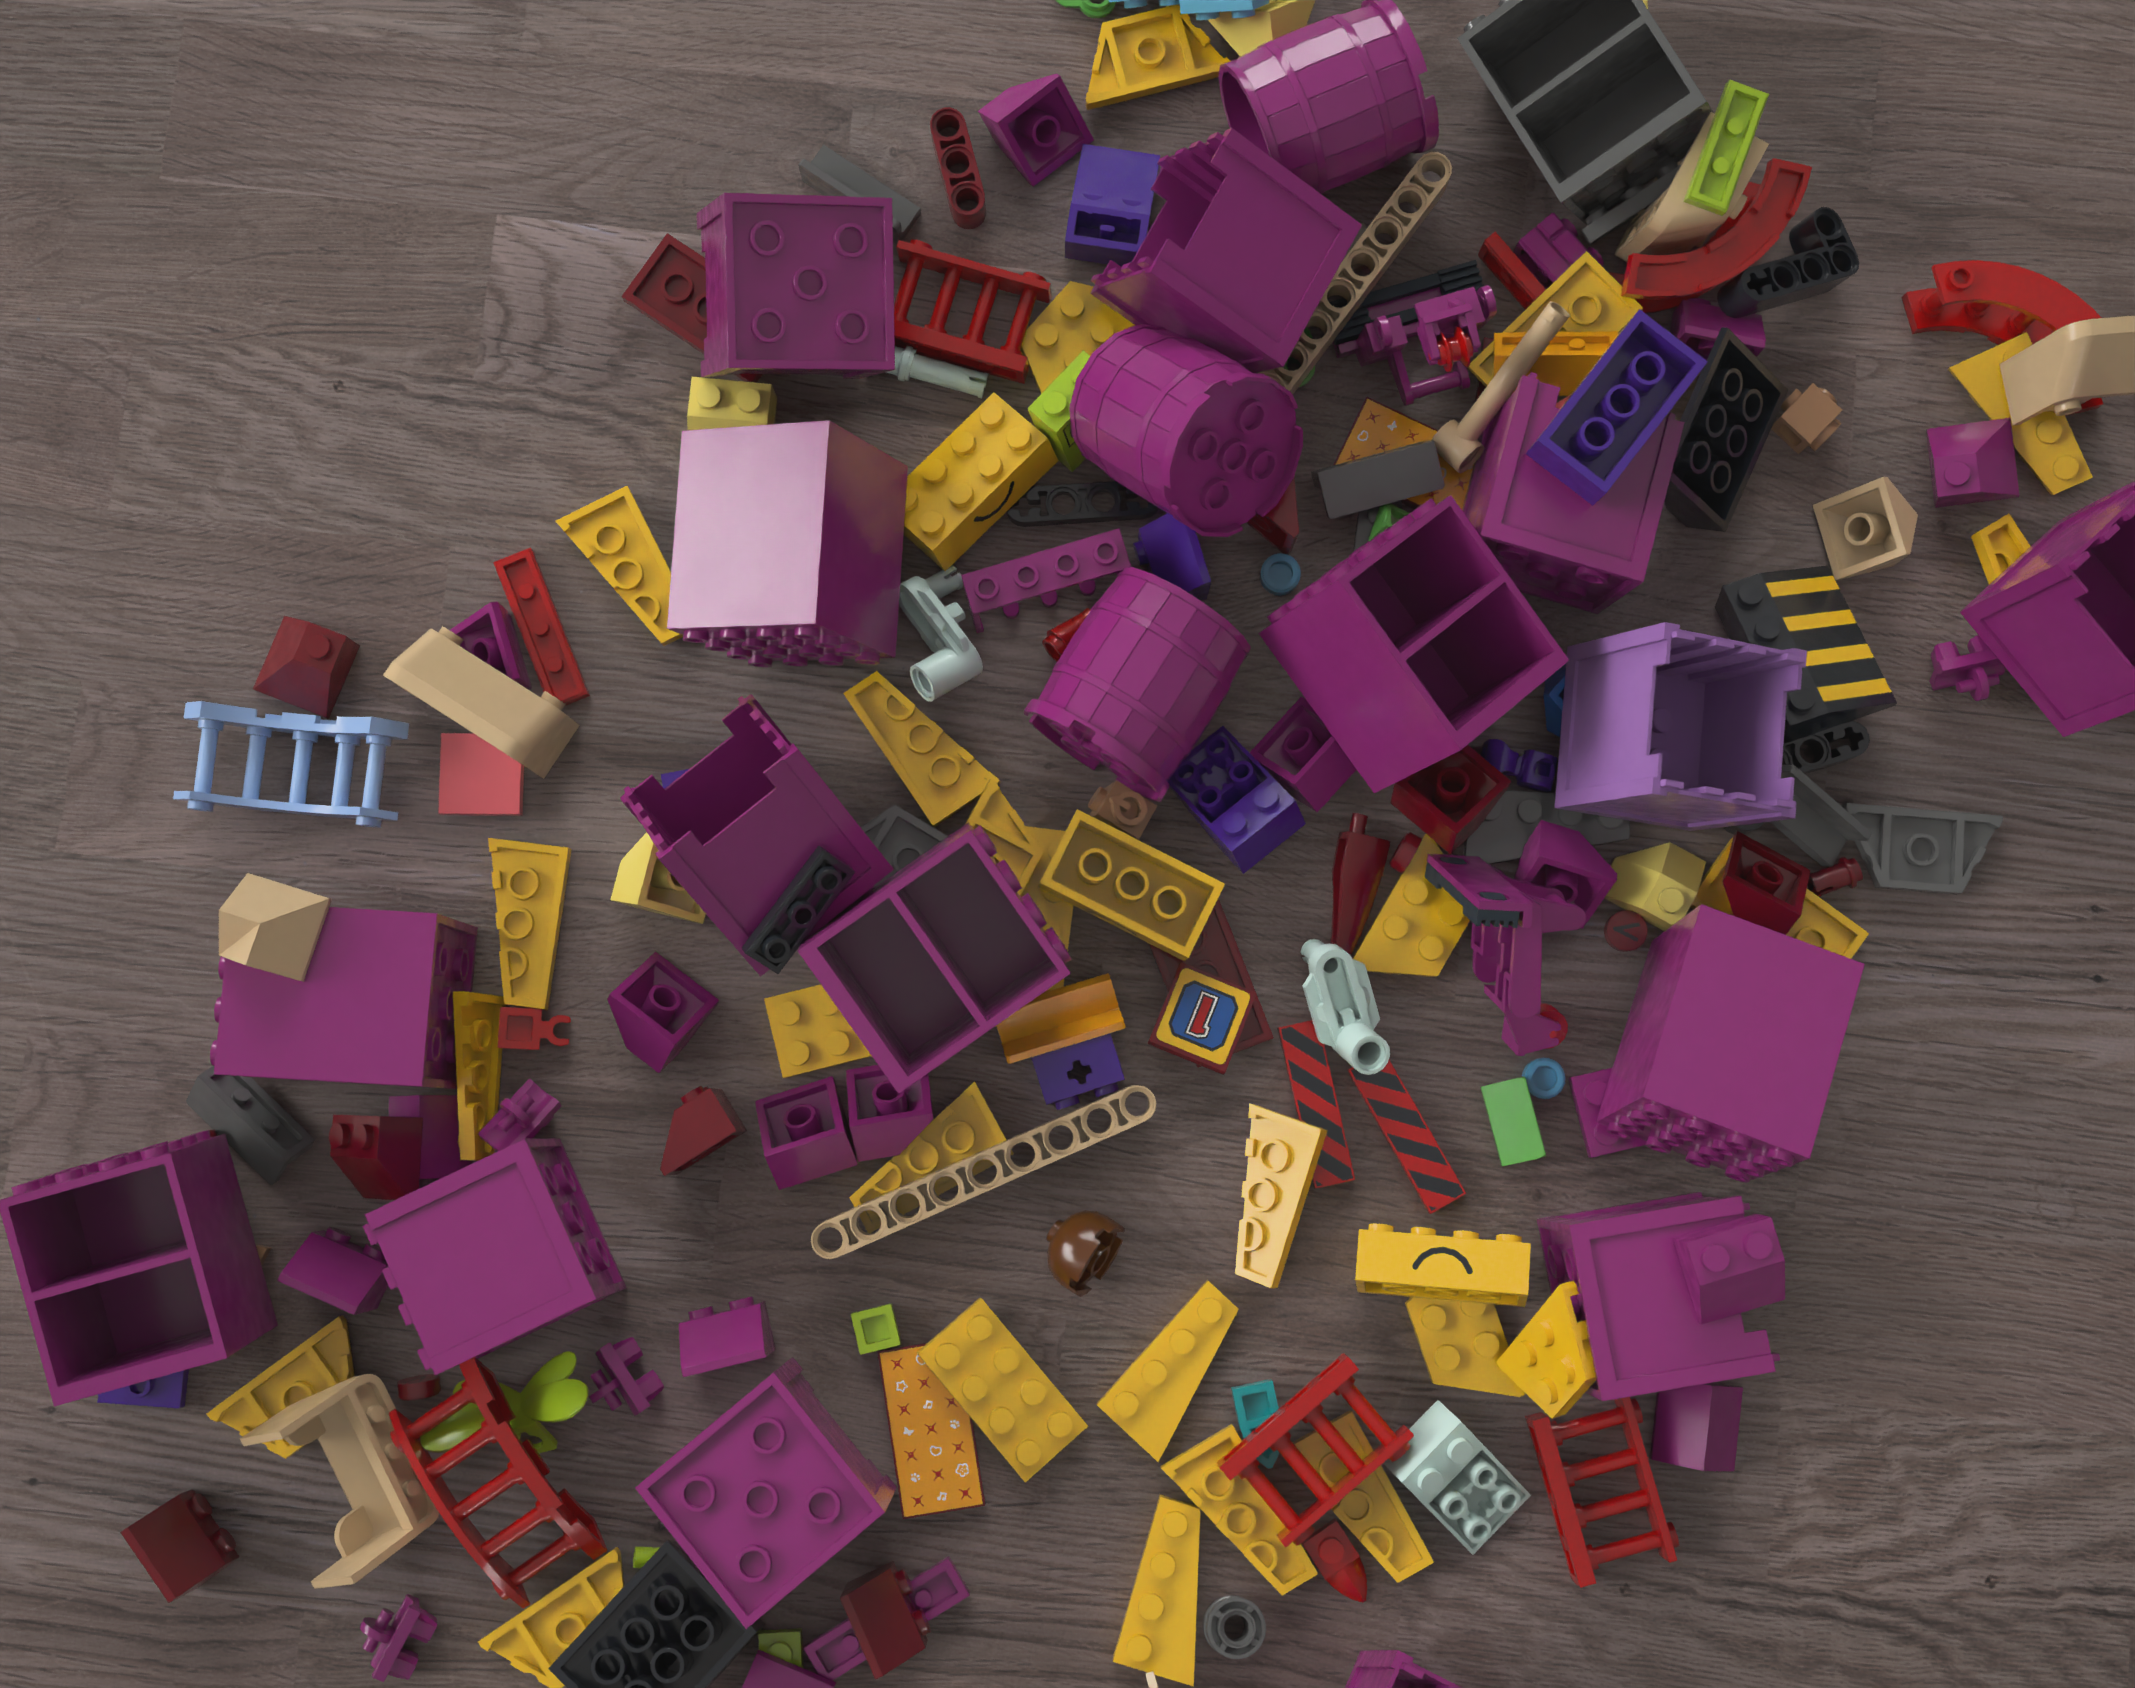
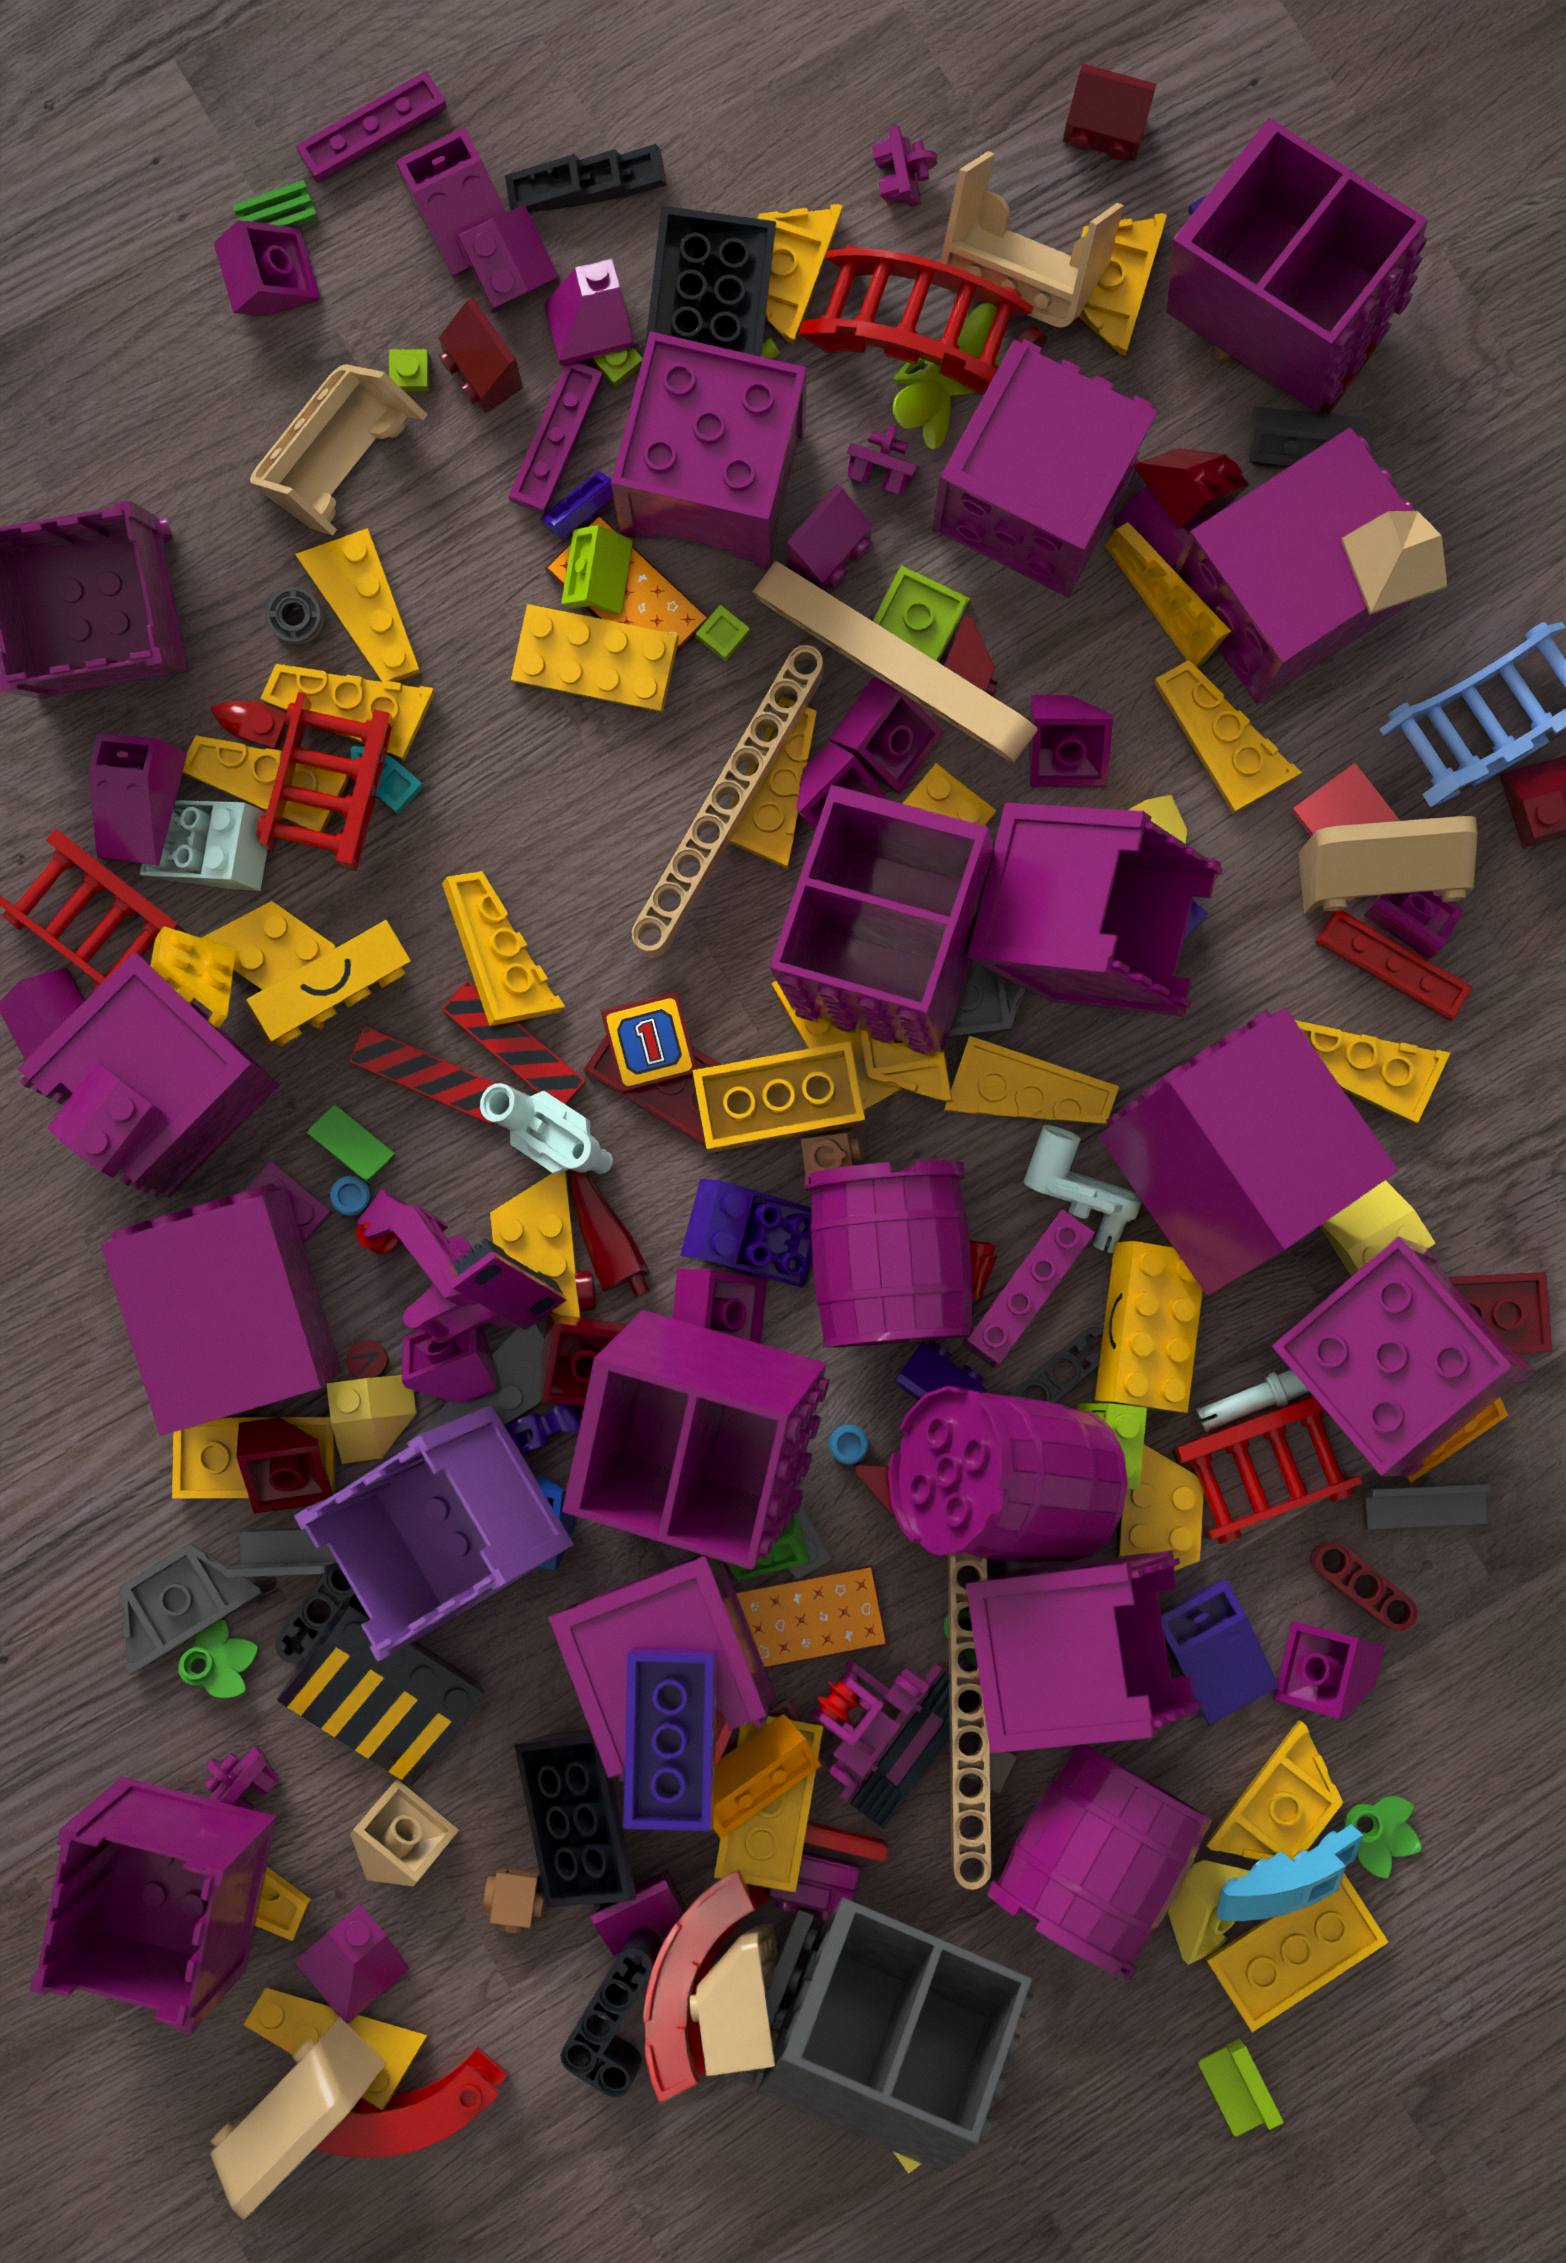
camera: 145 degrees right, 0 degrees up
magenta slope [277,1227,389,1315] -> none
magenta hips [478,1078,562,1152] -> none
red plate [497,1007,571,1050] -> none
black tile [742,845,855,974] -> none
dark red slope [840,1561,931,1680] -> none
light orange panel [996,973,1126,1064] -> none
dark purple brick [1031,1033,1125,1110] -> none
reddish brown cylinder [1046,1210,1125,1297] -> none
yellow wing [1097,1280,1239,1462] -> none
dark grey panel [1311,440,1445,519] -> none
tan piece [1432,301,1570,473] -> none
lime tile [1683,80,1769,216] -> none
dark red pin [1807,857,1863,897] -> none
none -> magenta slope [88,733,187,866]
none -> bright green plate [178,1619,259,1699]
none -> dark purple plate [541,471,613,539]
none -> lime panel [561,525,633,614]
none -> tan beam [752,561,1038,763]
none -> lime tile [873,565,970,663]

